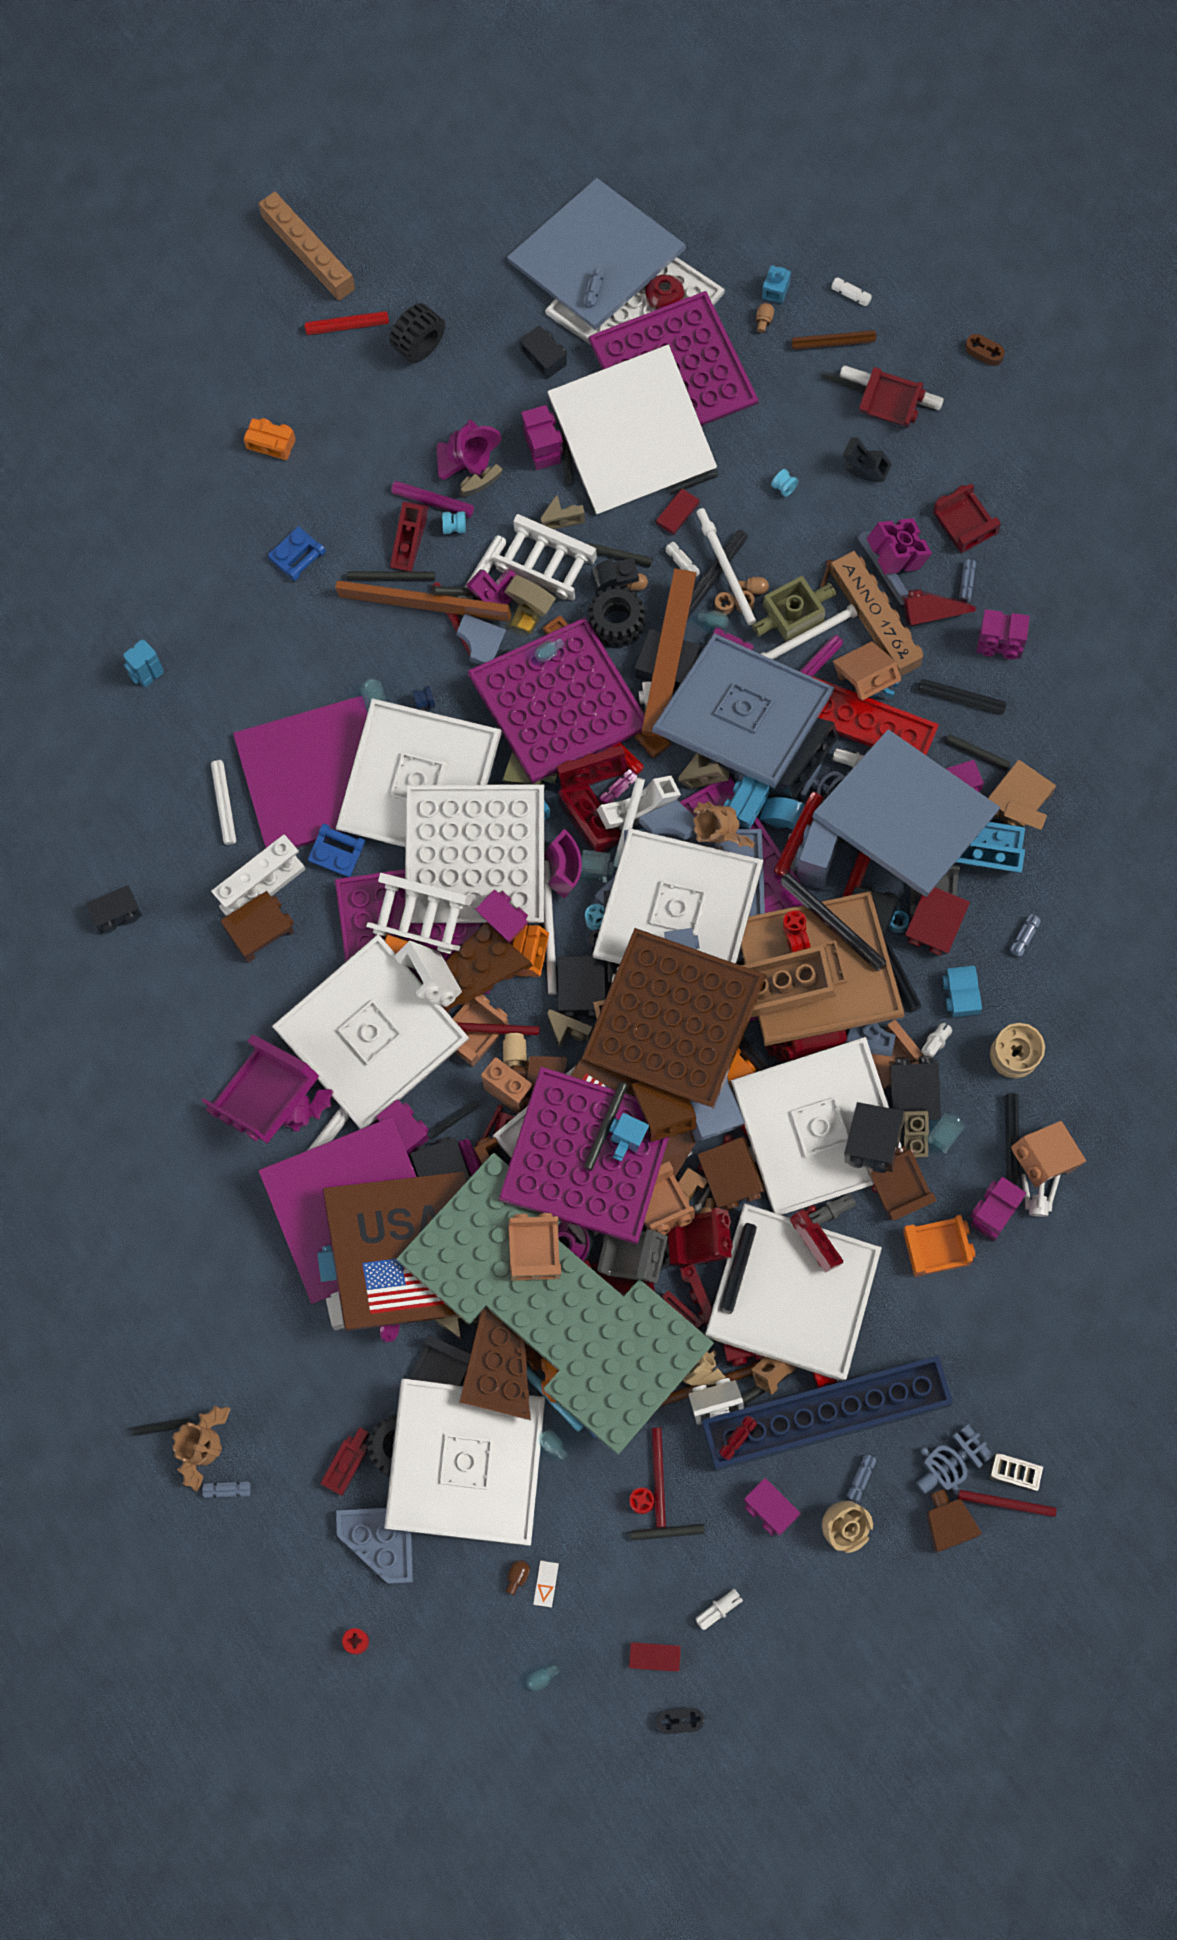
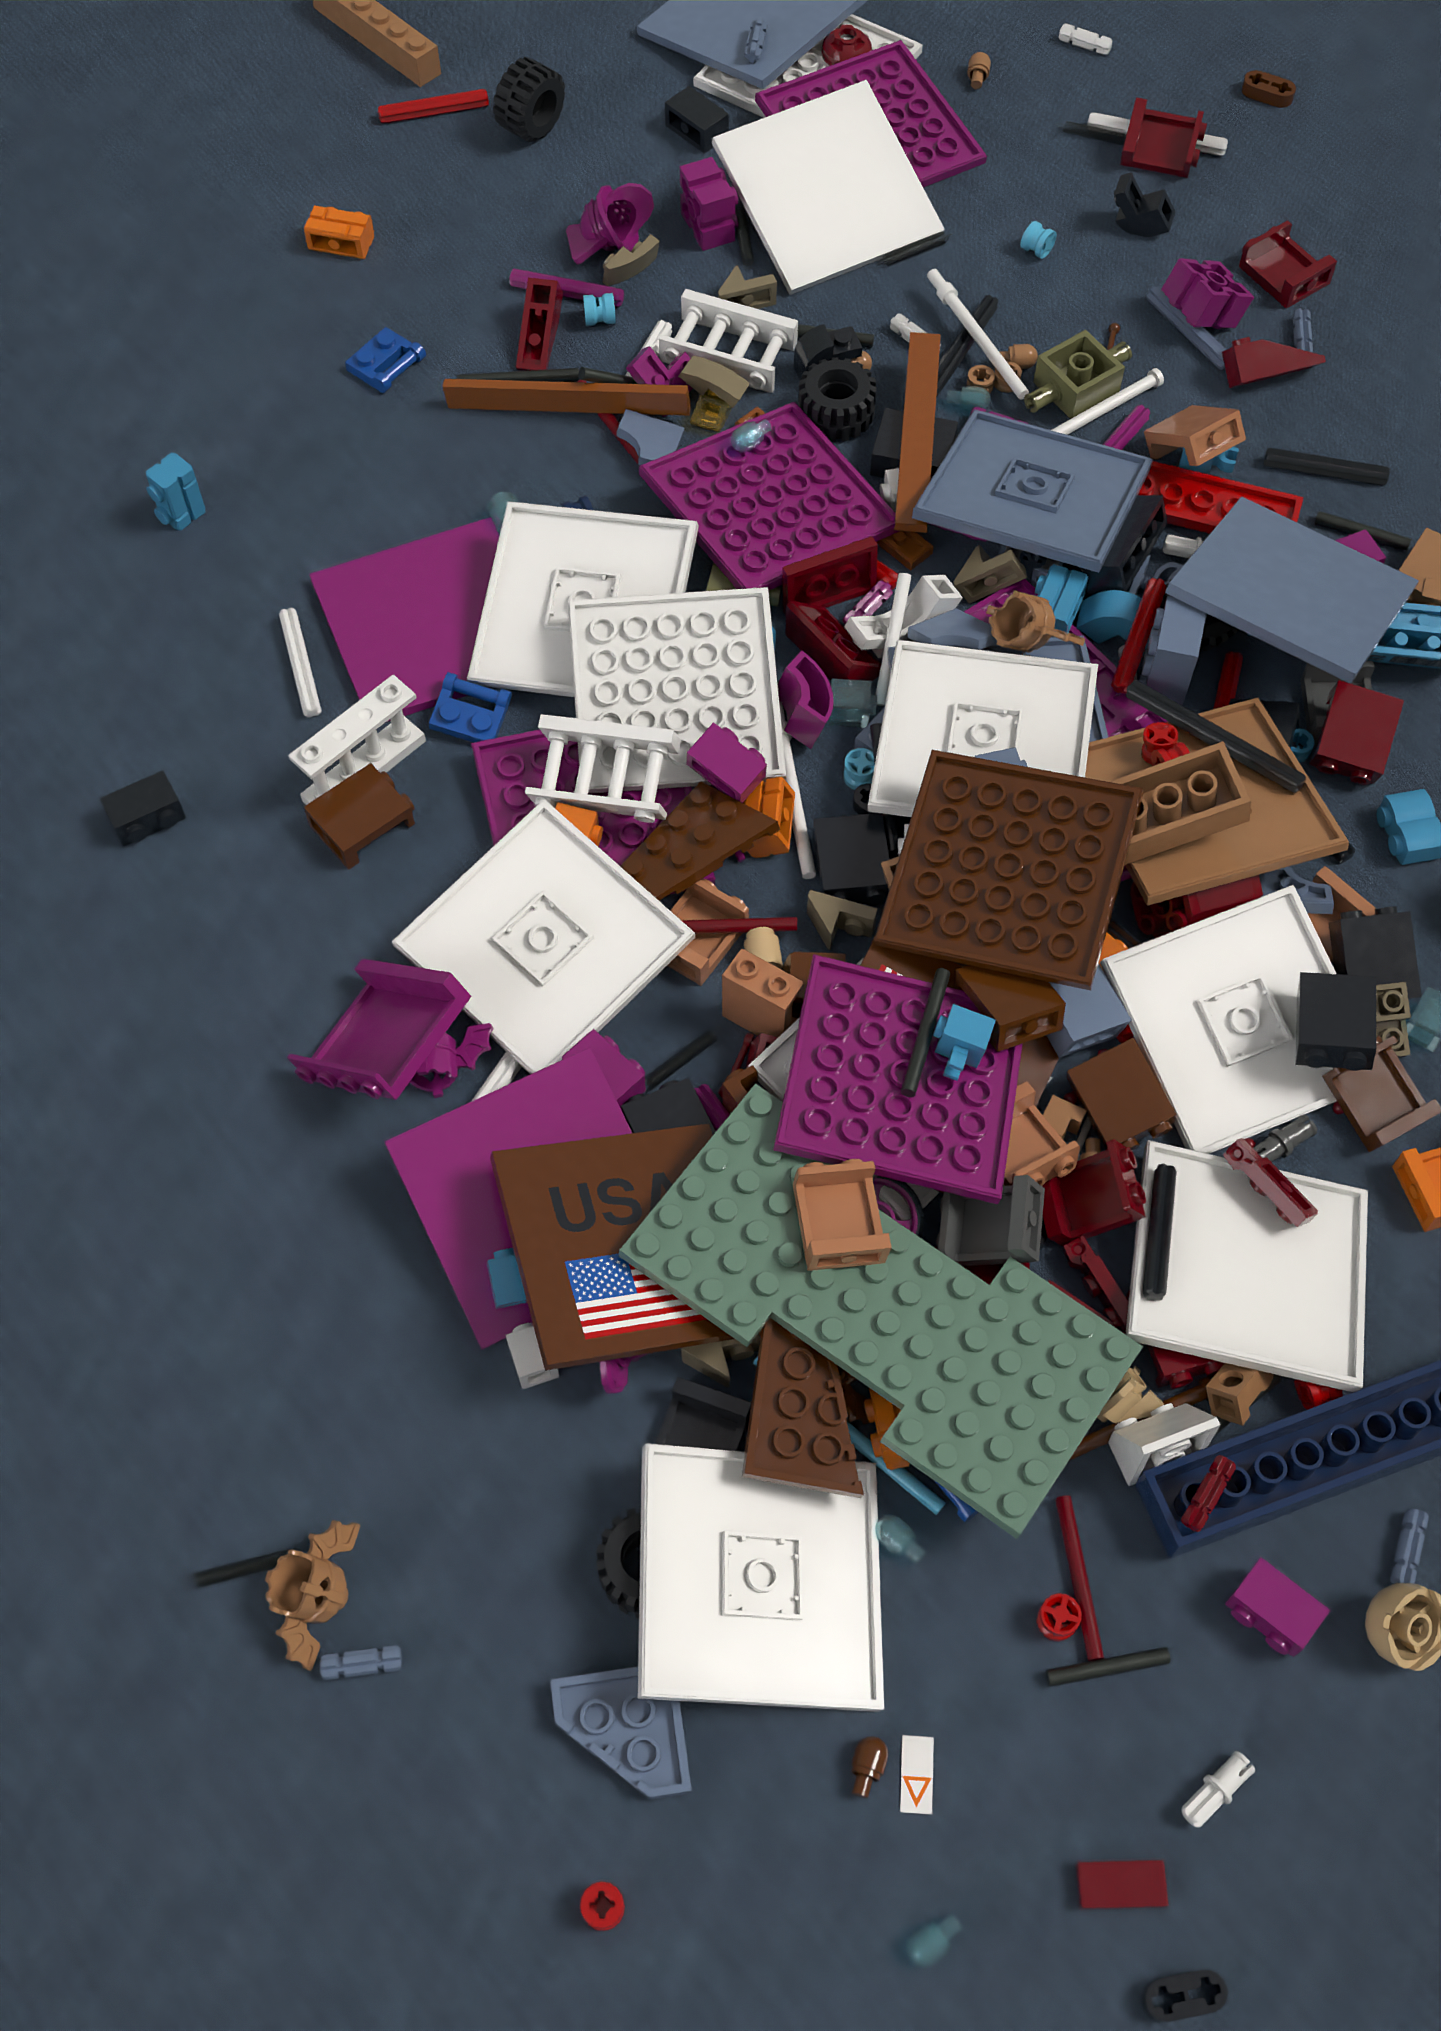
camera: 10 degrees left, 10 degrees down
dark red hinge [321,1427,370,1496] -> none
white panel [395,941,462,1007] -> none
dark red tile [656,489,700,535] -> none
dark azure brick [762,265,791,304] -> none
reddish brown axle [791,330,876,350] -> none
medium nougat brick [830,551,923,677] -> none
white axle [921,1023,952,1057] -> none
magenta brick [976,609,1030,660] -> none

